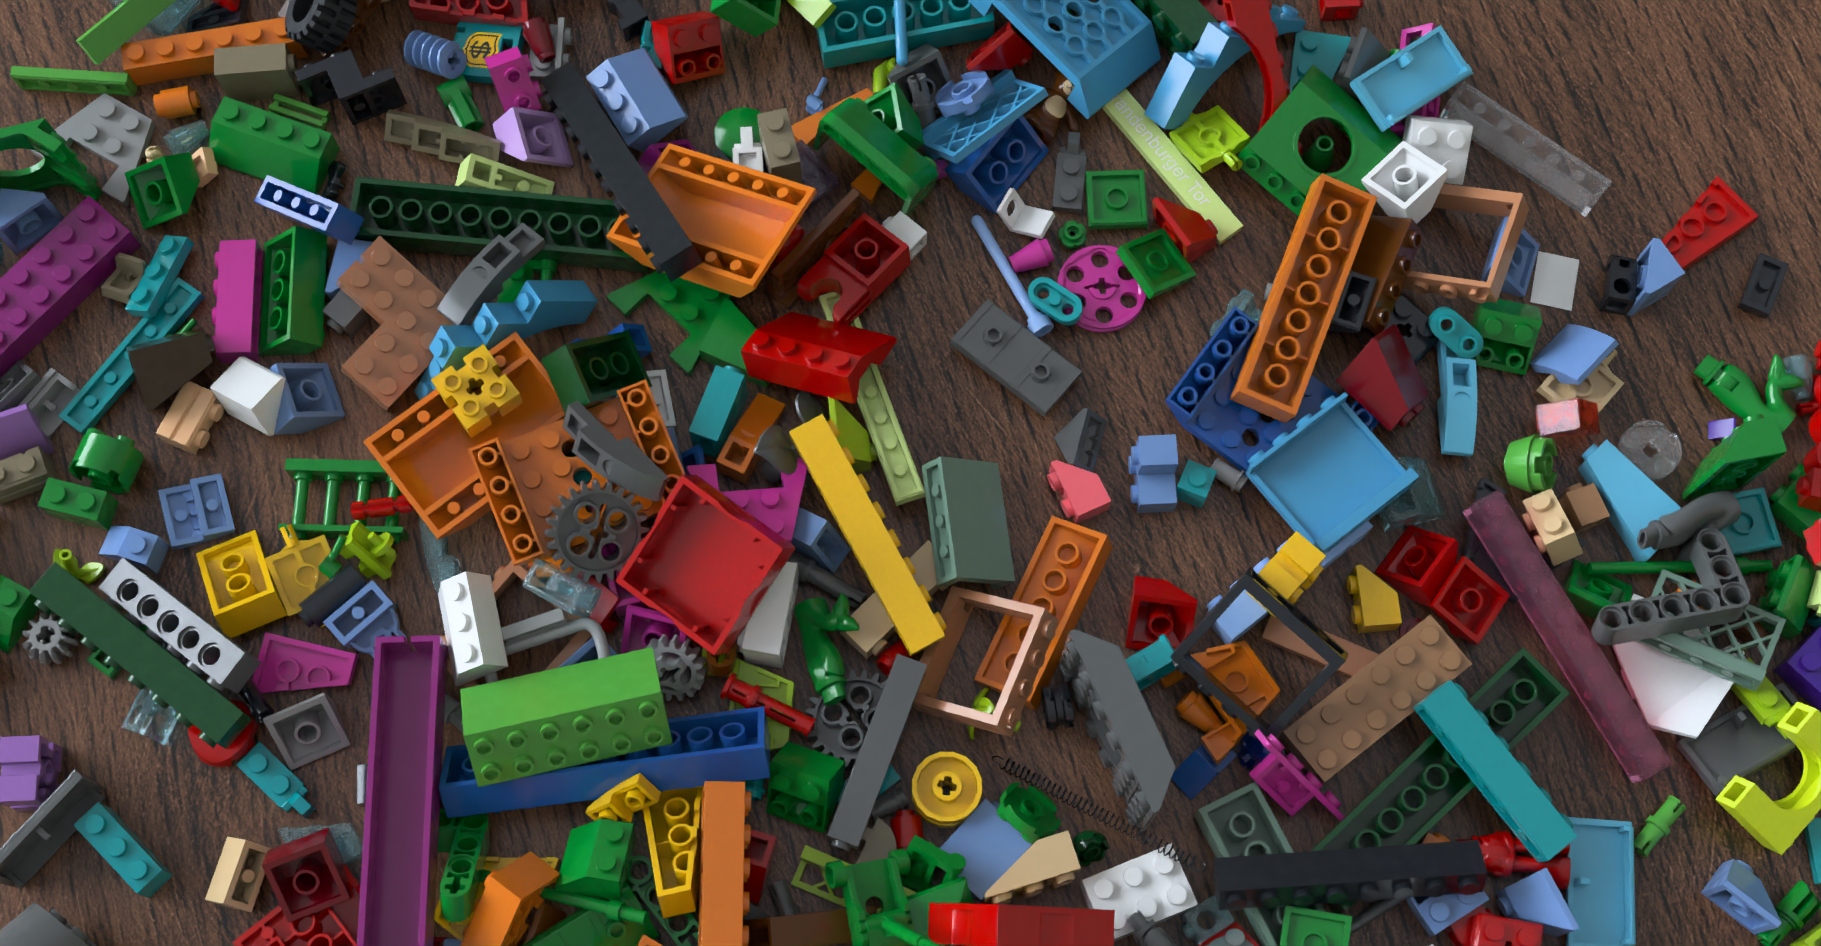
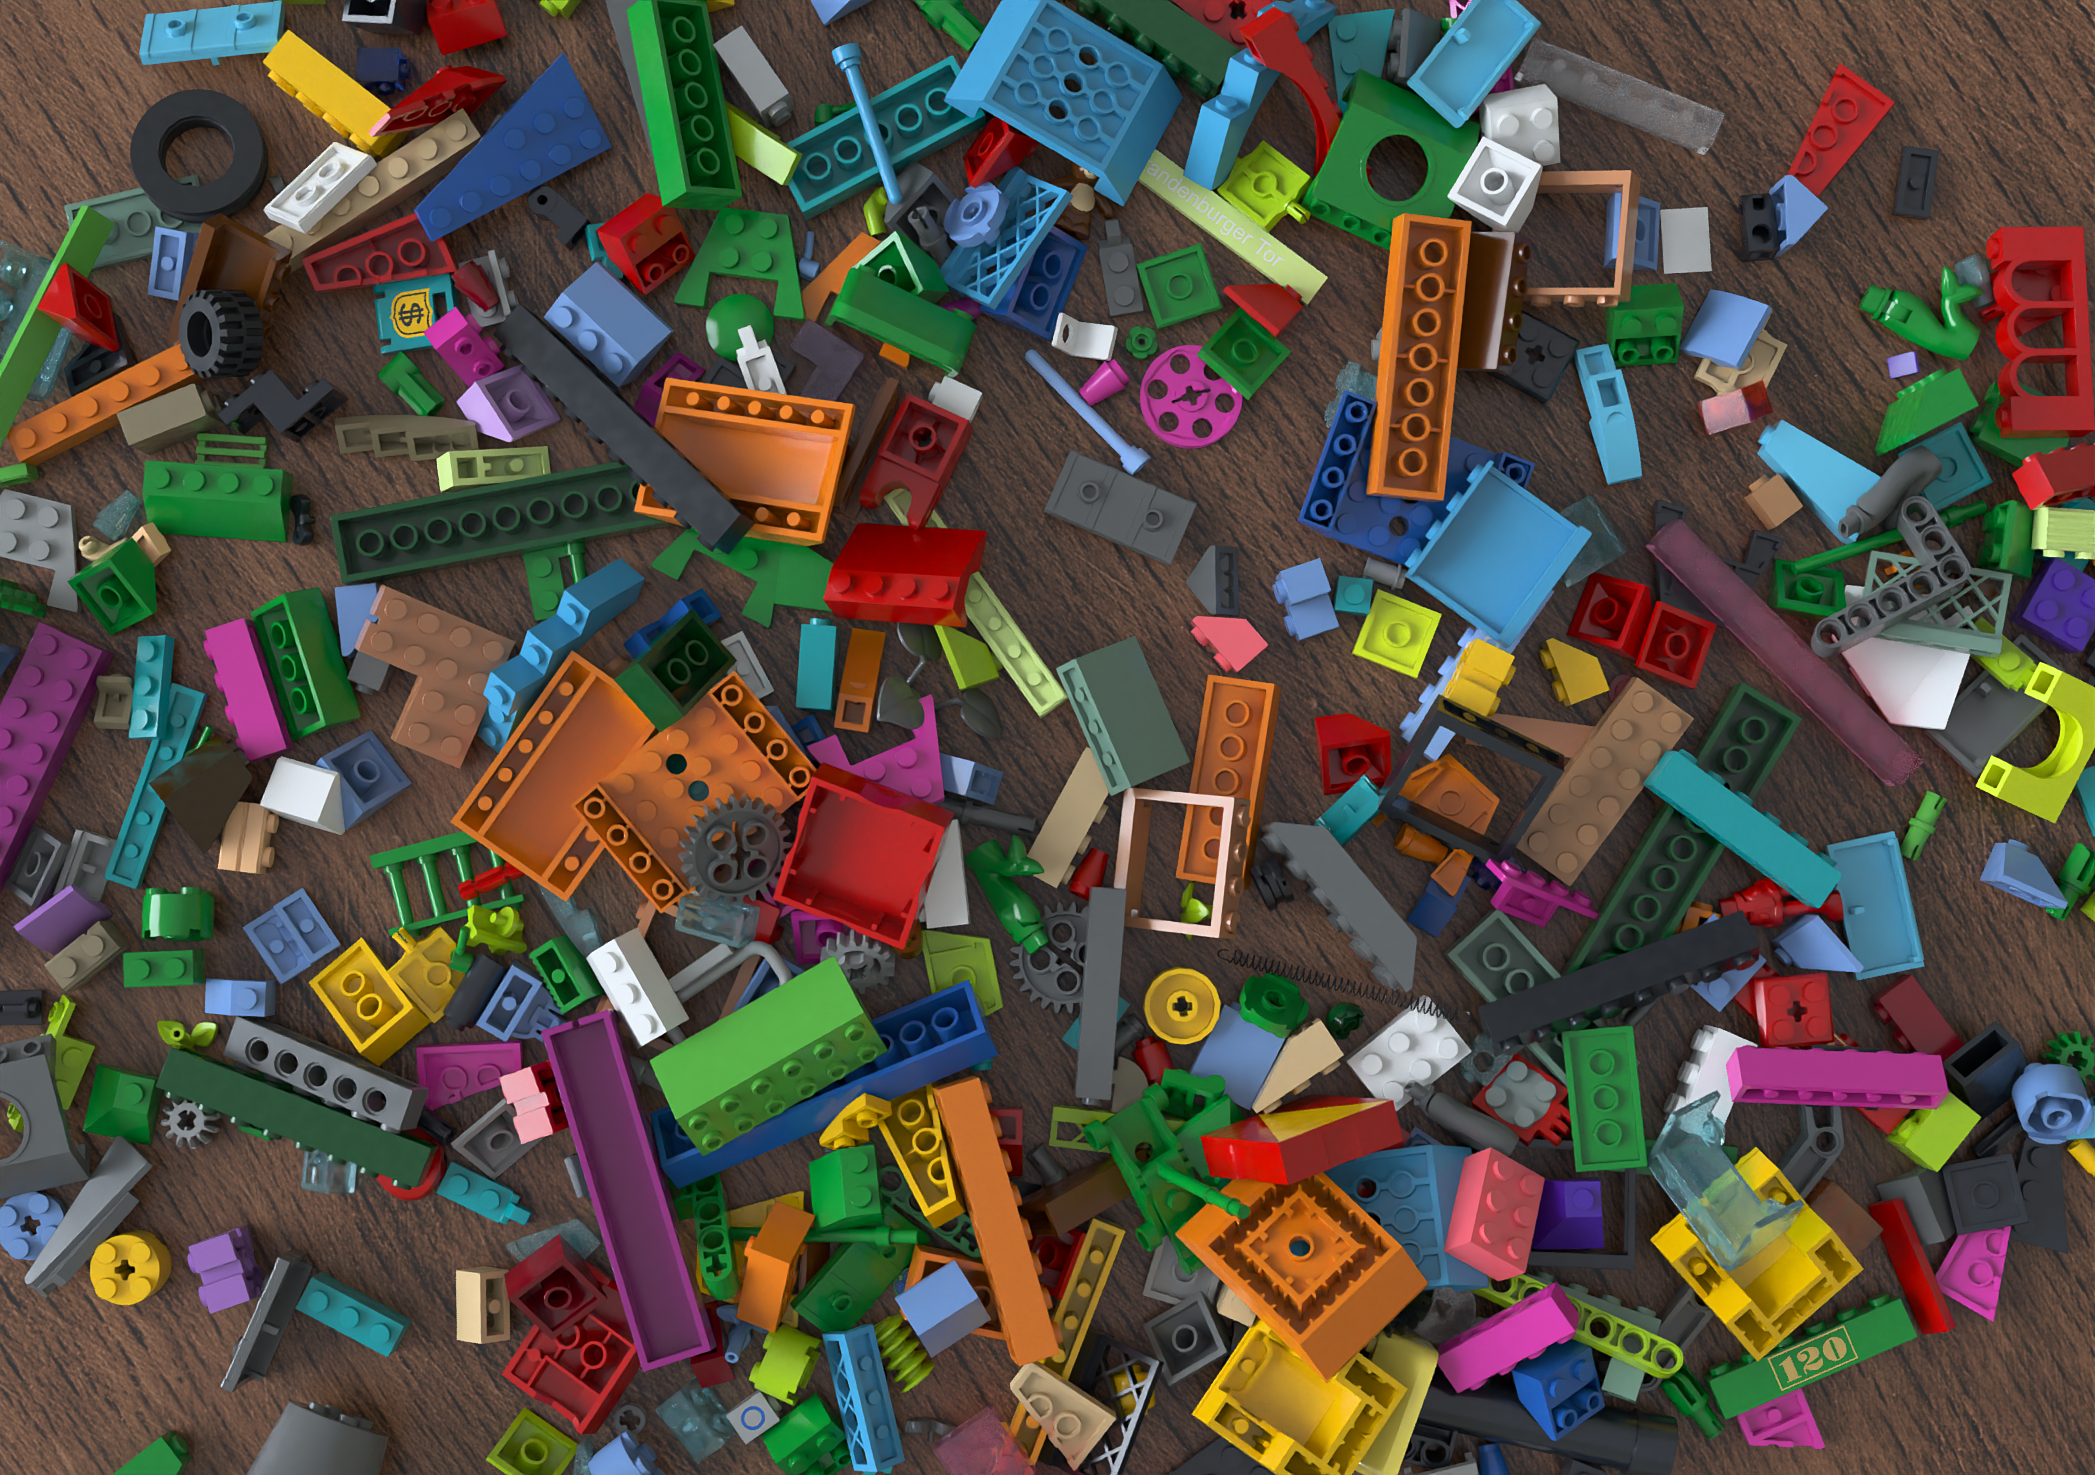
camera: 15 degrees left, 15 degrees up
orange brick [153,85,201,119] -> none
blue brick [254,175,365,245] -> none
medium blue piece [403,30,467,79] -> none
yellow brick [431,344,523,438] -> none
dark grey slope [437,222,546,325] -> none
dark grey slope [562,401,668,502] -> none
red pin [720,673,816,737] -> none
dark tan brick [757,108,803,184] -> none
green slope [766,742,846,833] -> none
yellow brick [789,414,947,656] -> none
teal plate [1028,277,1083,325] -> none
green cone [1304,135,1334,172] -> none
black slope [1328,271,1377,333] -> none
dark red slope [1336,324,1429,431] -> none
teal plate [1428,307,1483,359] -> none
bright green cone [1504,433,1557,495] -> none
tan brick [1522,488,1583,566] -> none
clear plate [1617,420,1682,482] -> none
none -> brick [499,1060,569,1144]
none -> green brick [529,934,604,1013]
none -> green wing [674,207,807,322]
none -> neon yellow plate [1352,589,1442,679]

